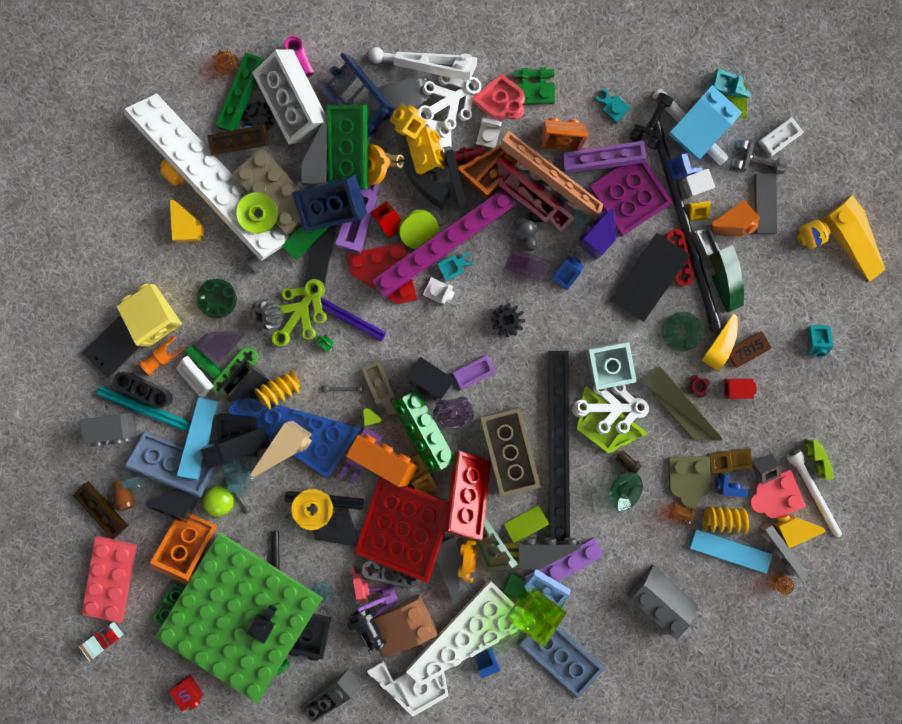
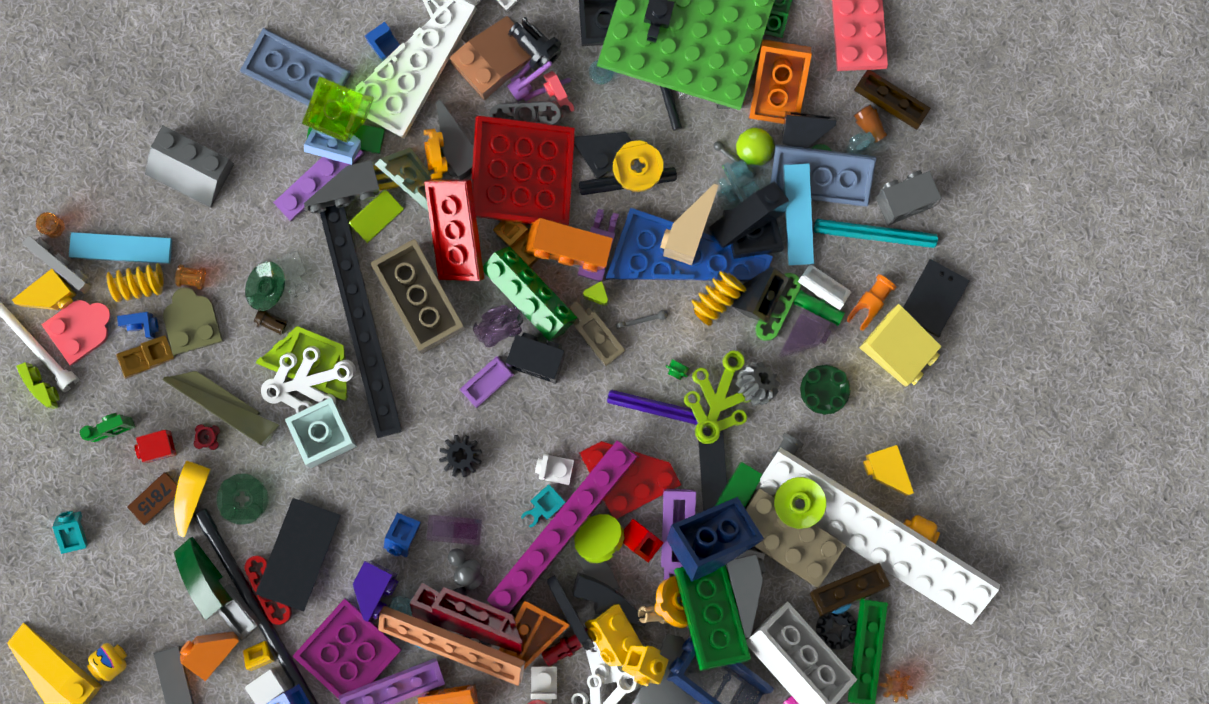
camera: 165 degrees right, 5 degrees down
black beam [113,372,173,408] -> none
dark grey plate [753,454,781,485] -> none
none -> green plate [79,413,136,442]

